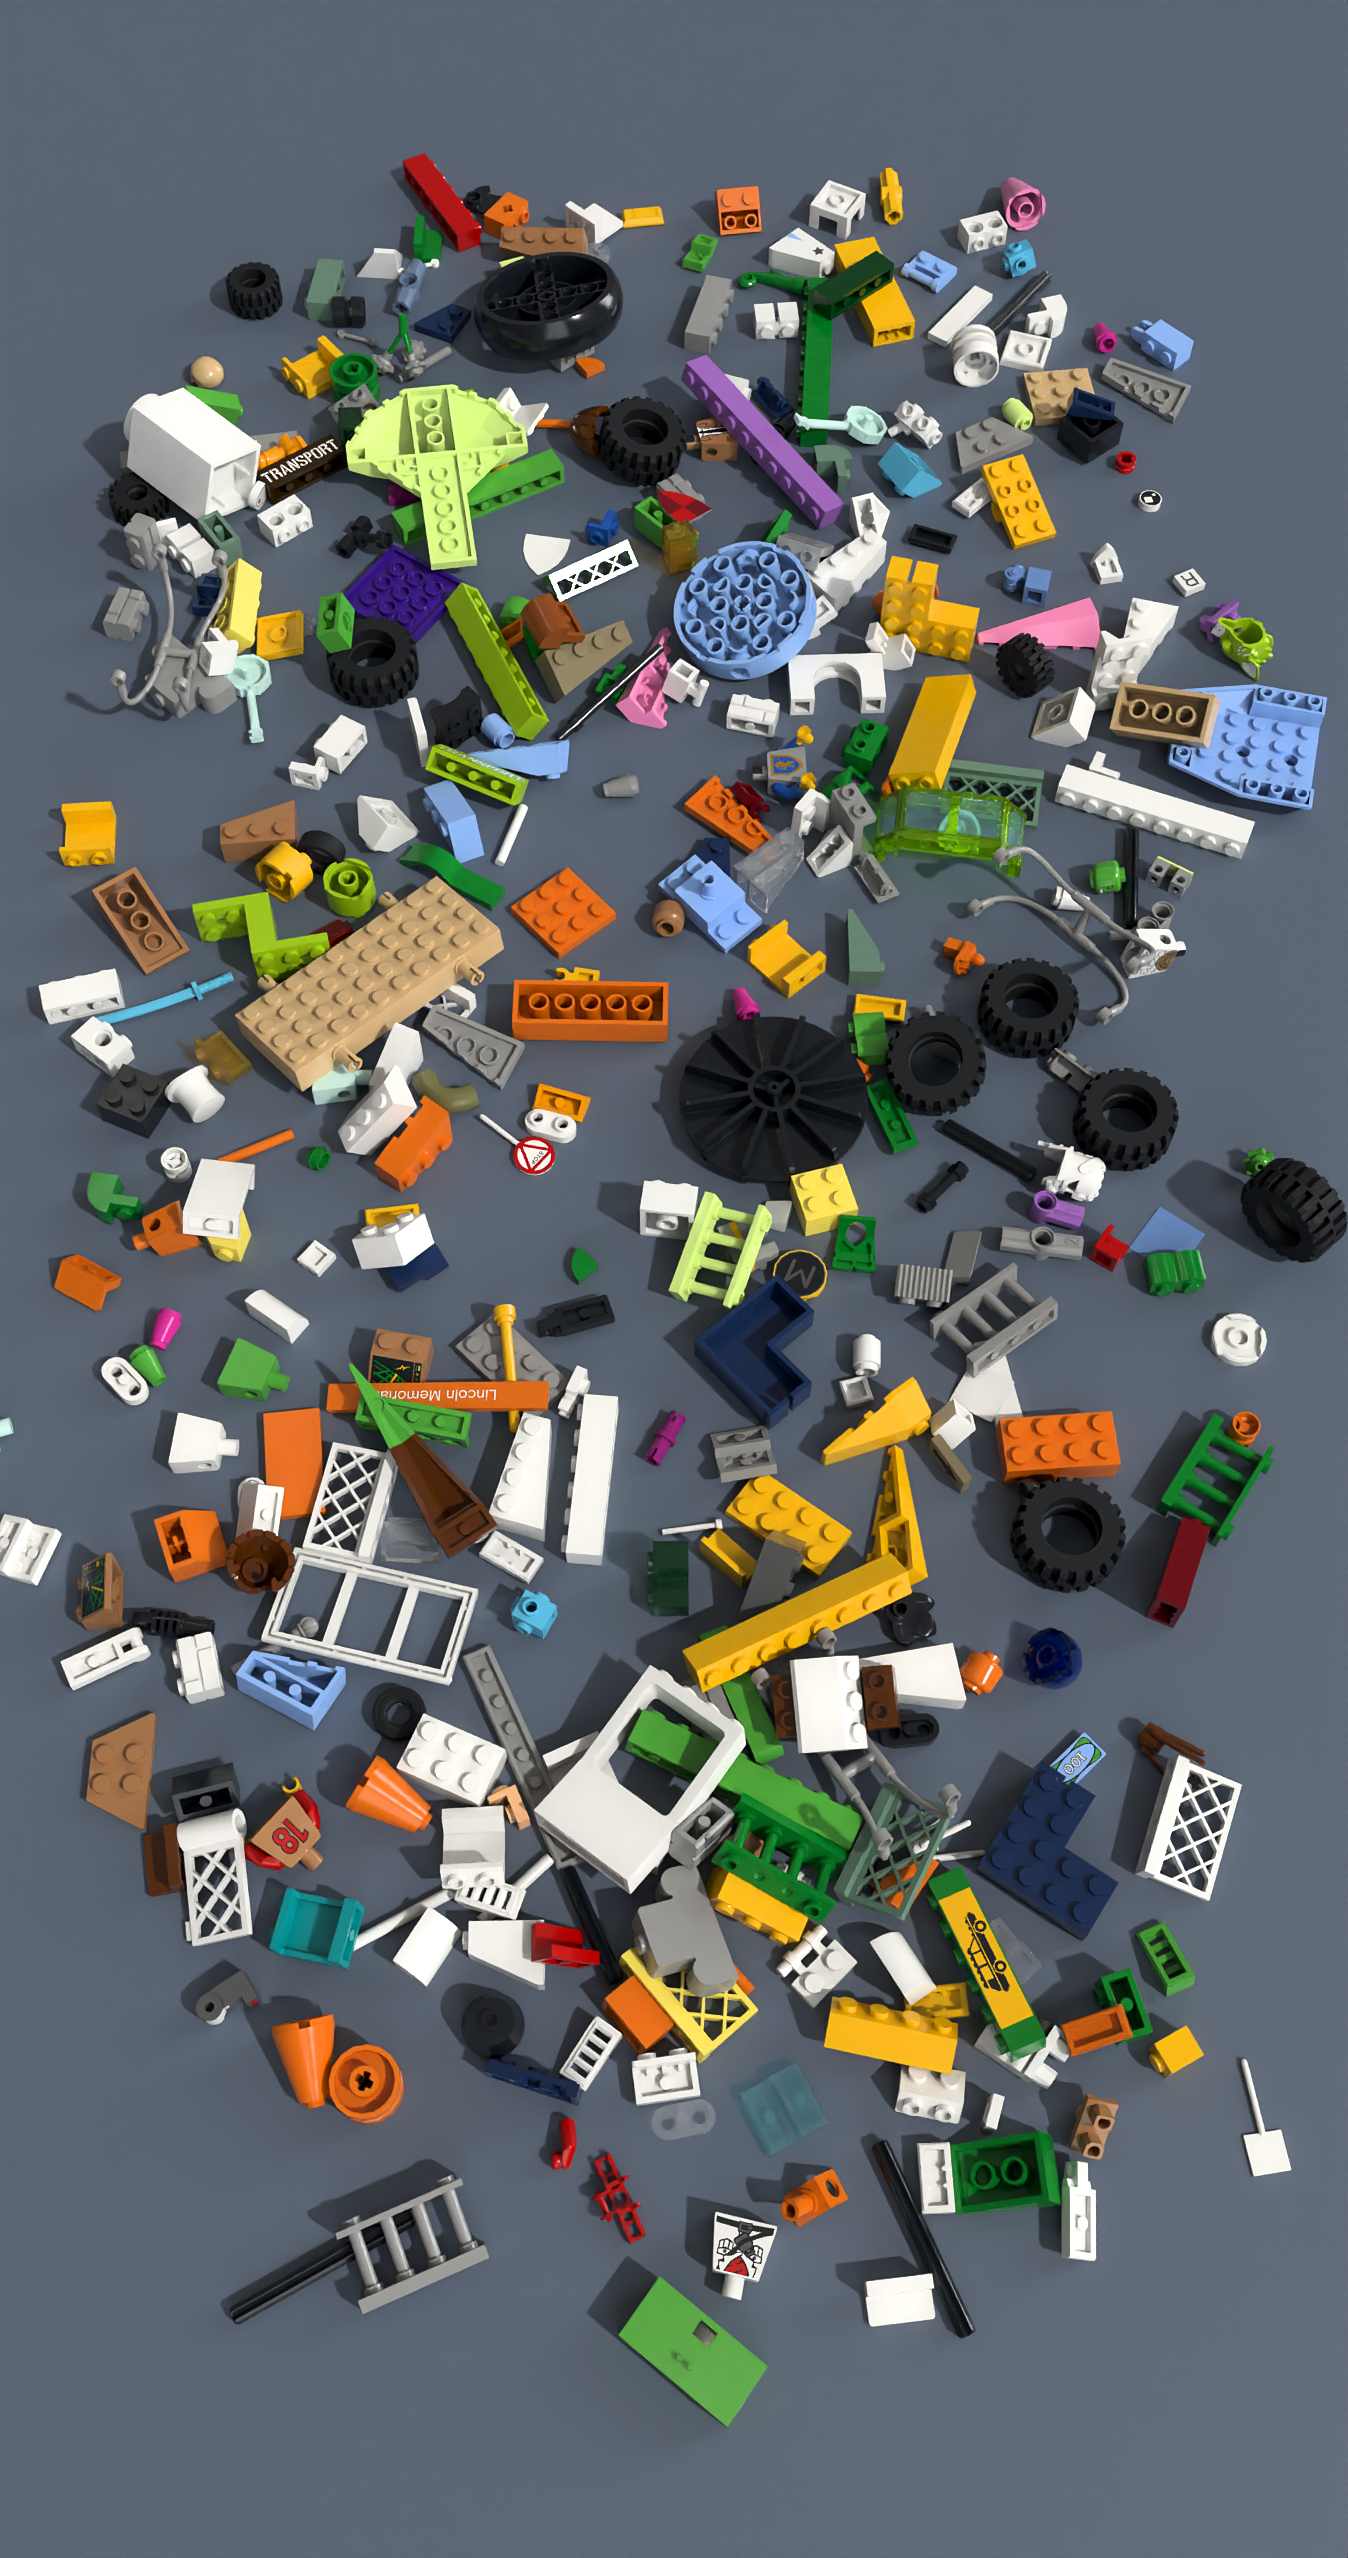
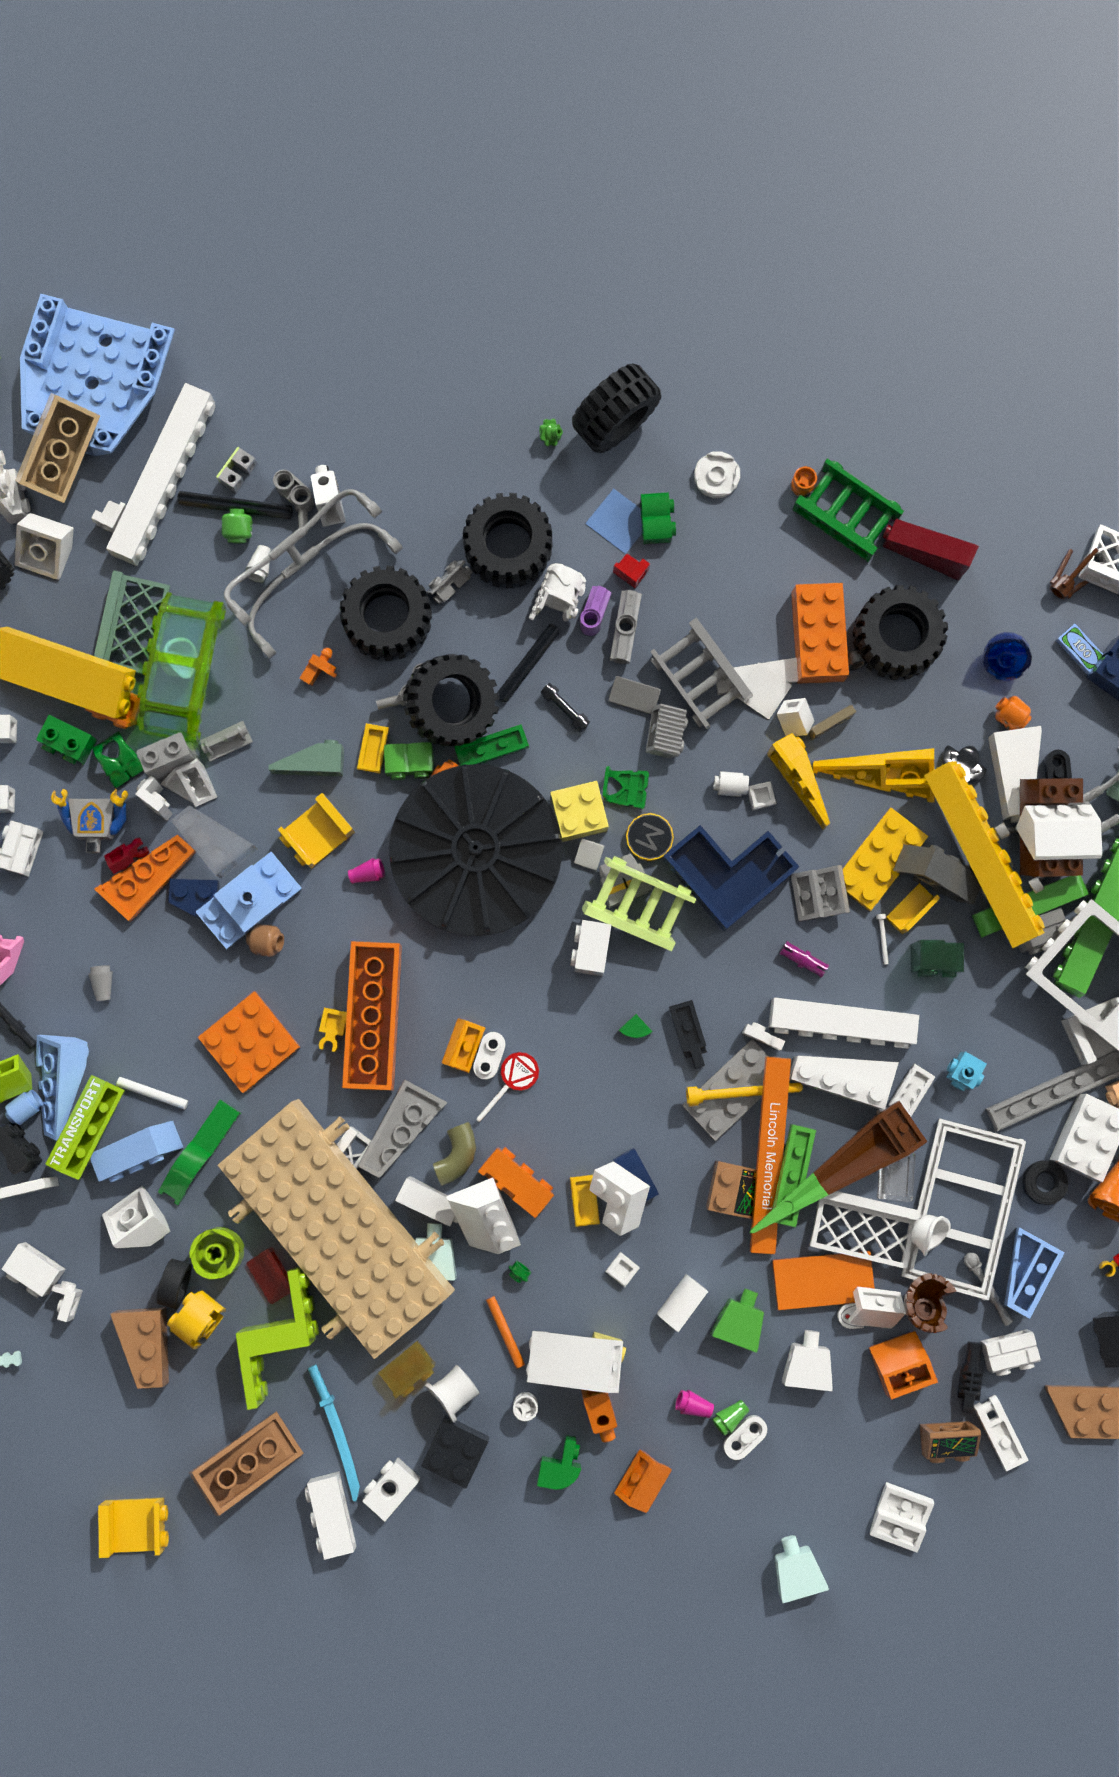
camera: 90 degrees left, 20 degrees up
none -> white helmet [911,1215,951,1256]

